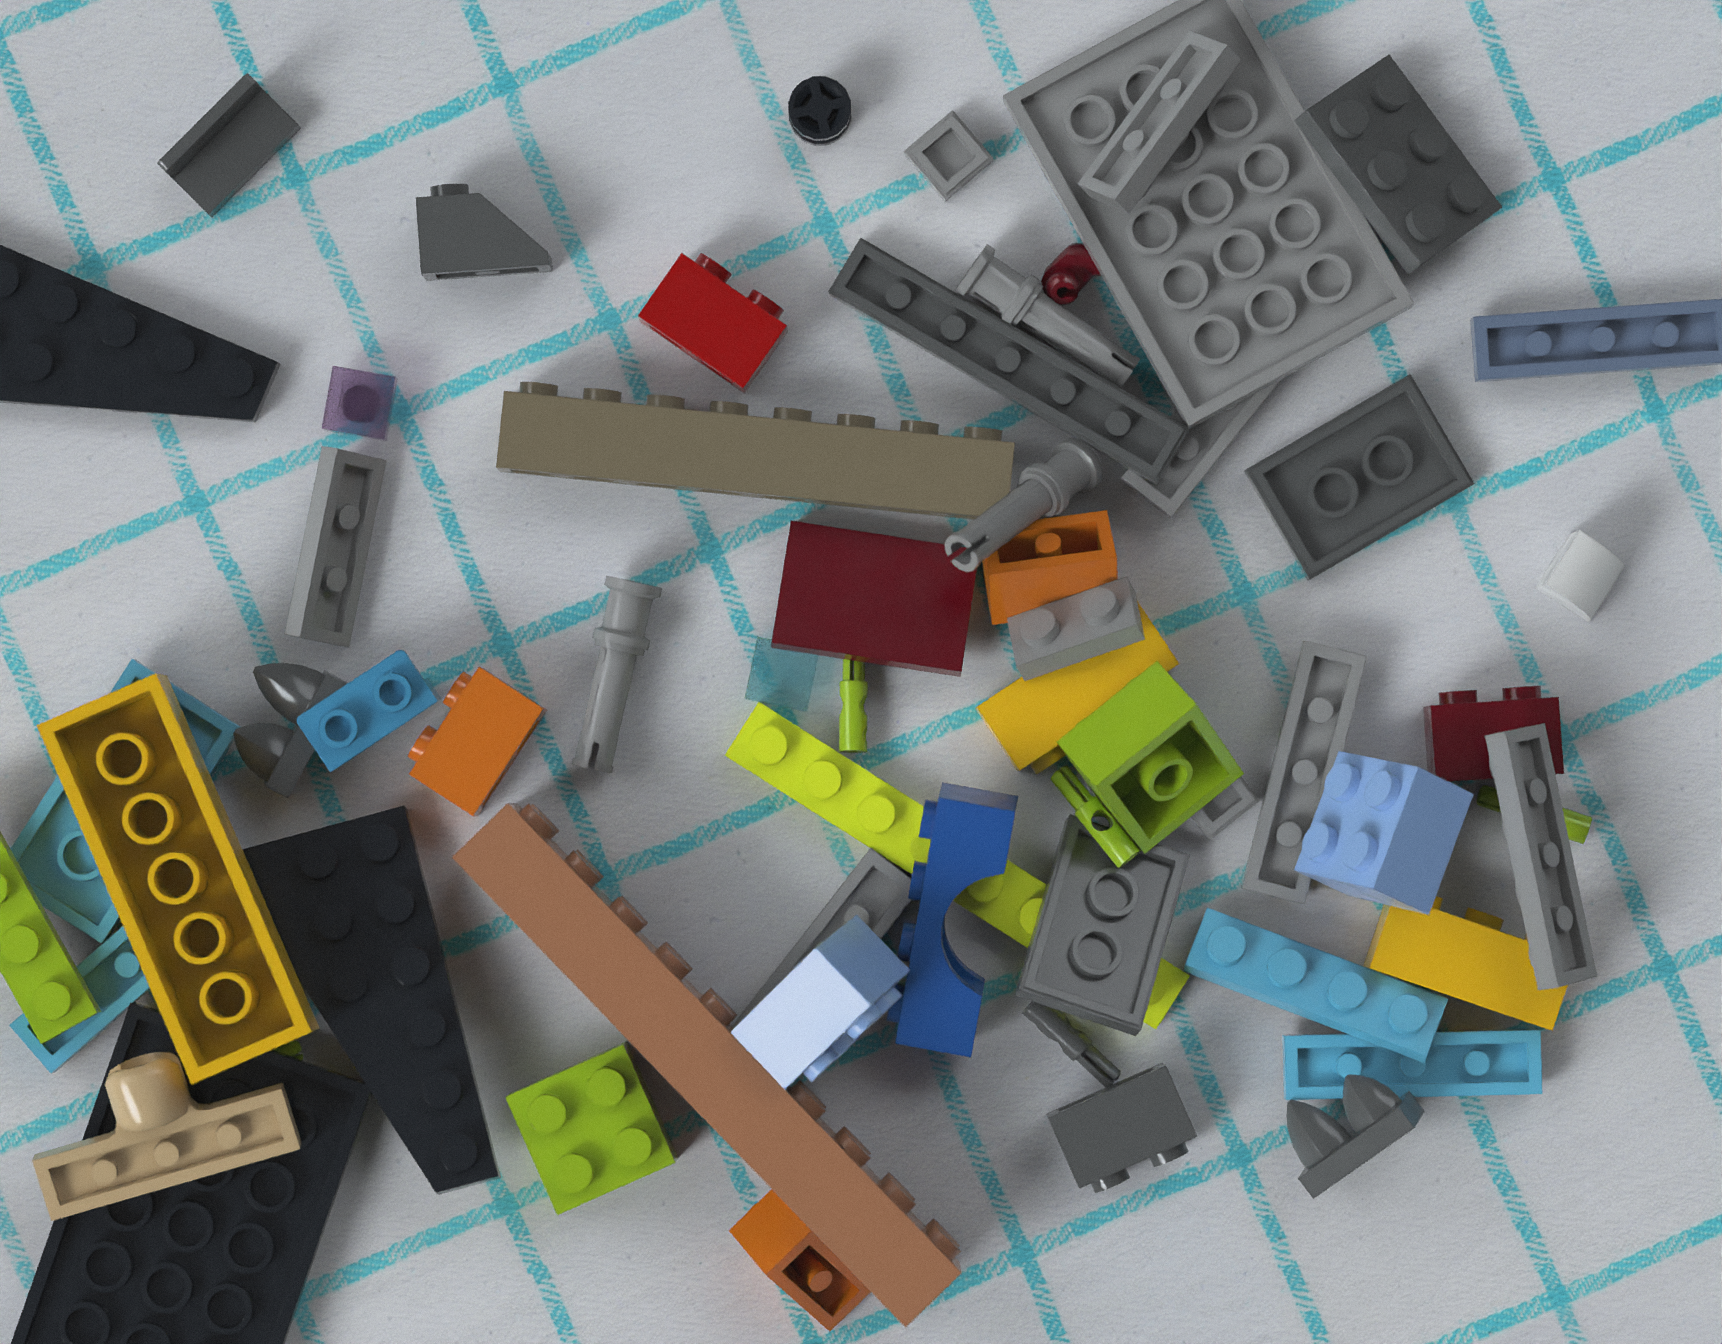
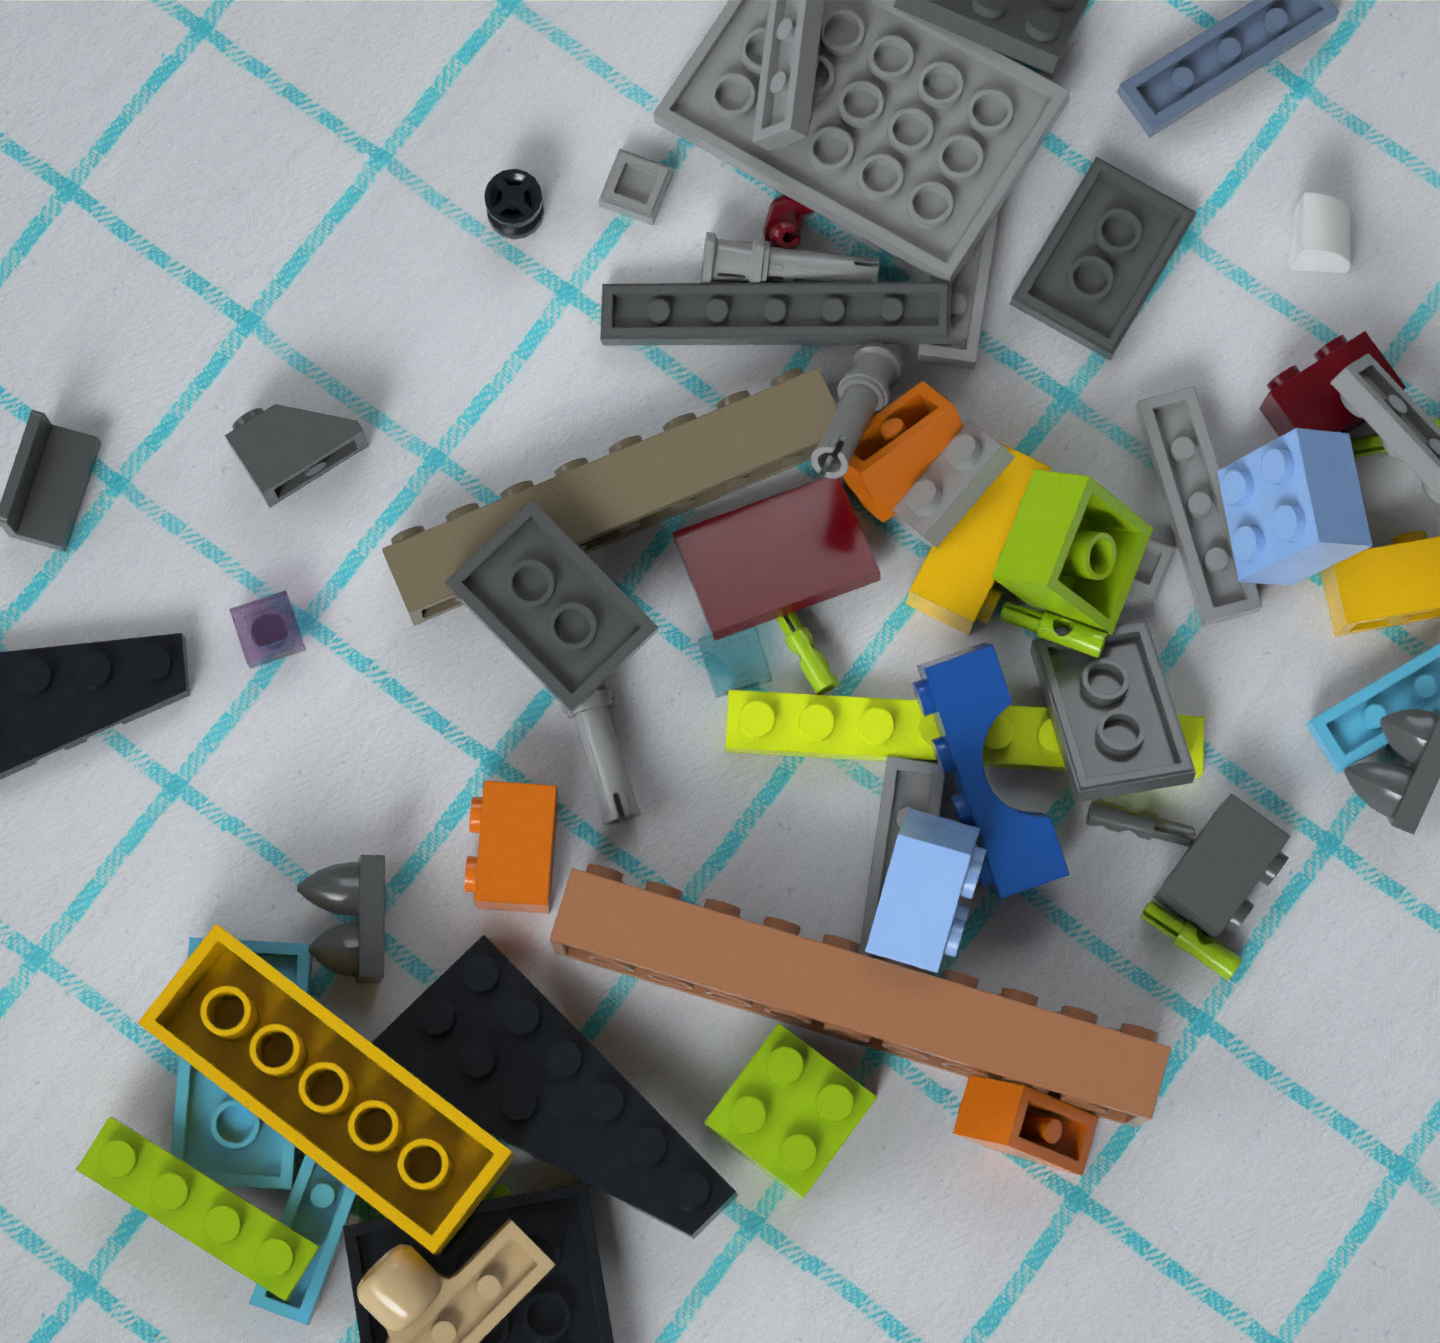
camera: 30 degrees left, 10 degrees down
light grey plate [284,446,387,647] -> none
dark azure bracket [297,650,441,773] -> none
red brick [638,253,788,394] -> none
medium azure plate [1183,907,1448,1063] -> none
none -> dark grey plate [445,500,658,714]
none -> lime pin [1141,901,1243,981]

